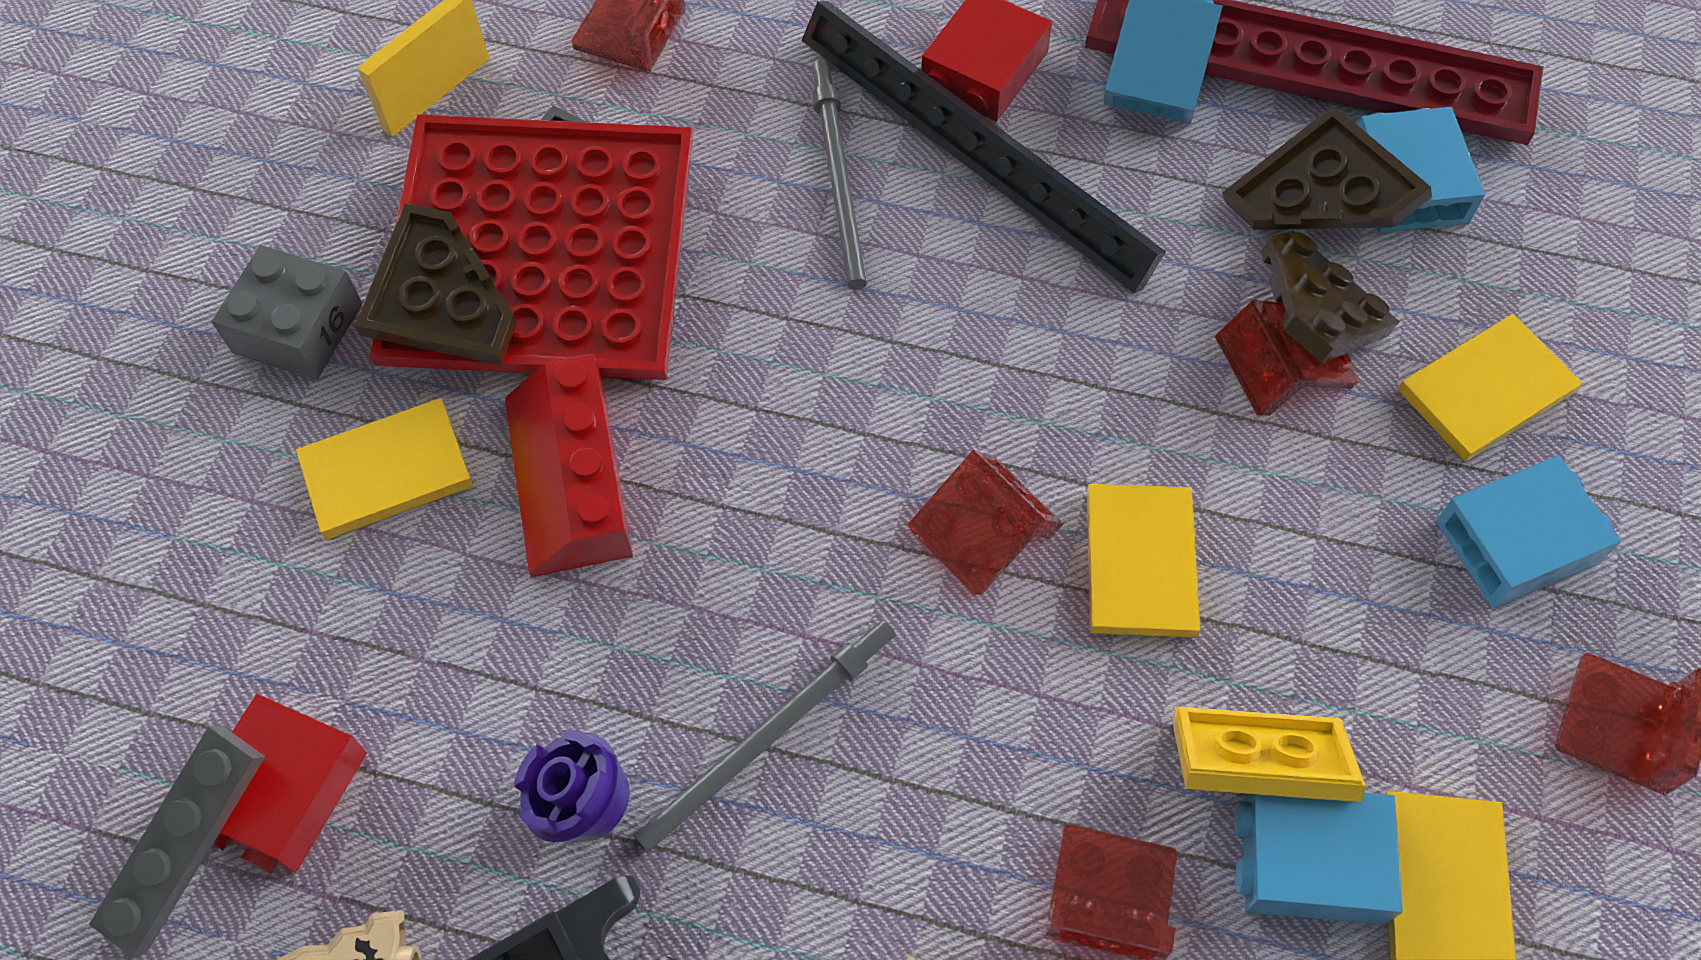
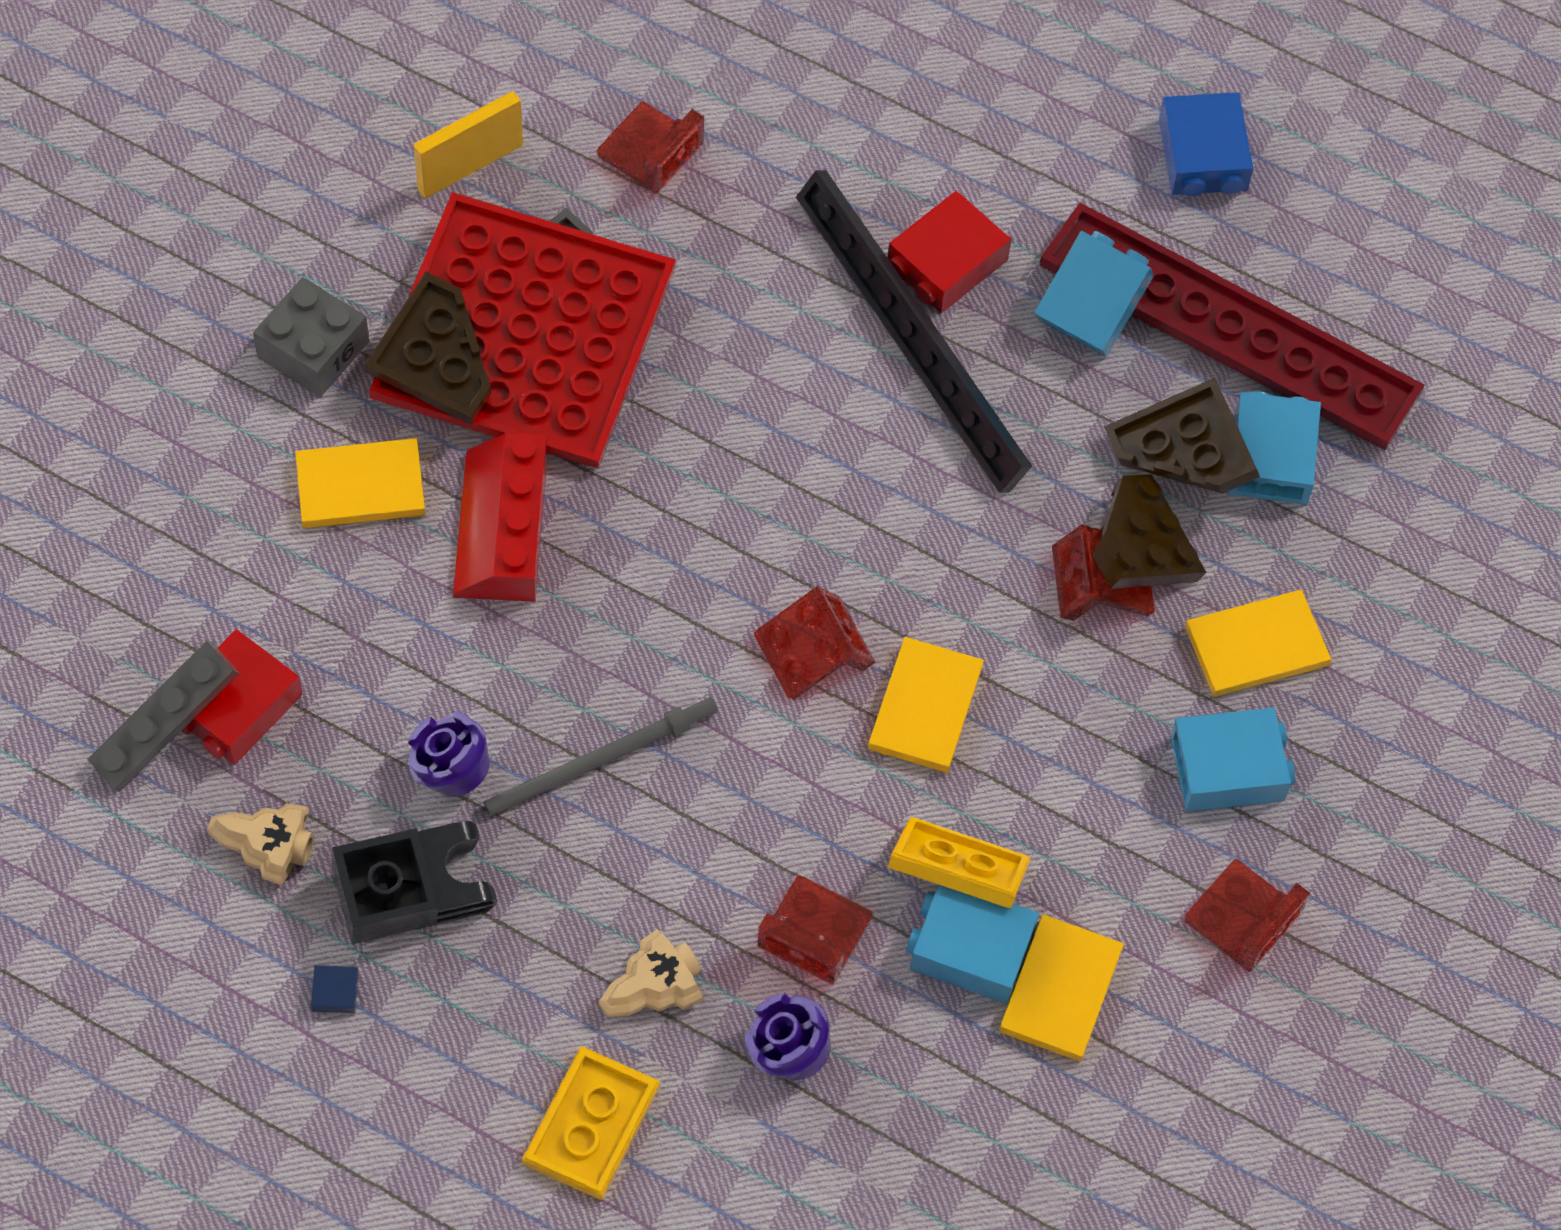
camera: 10 degrees right, 0 degrees up
dark grey bar [812,59,867,290] -> none

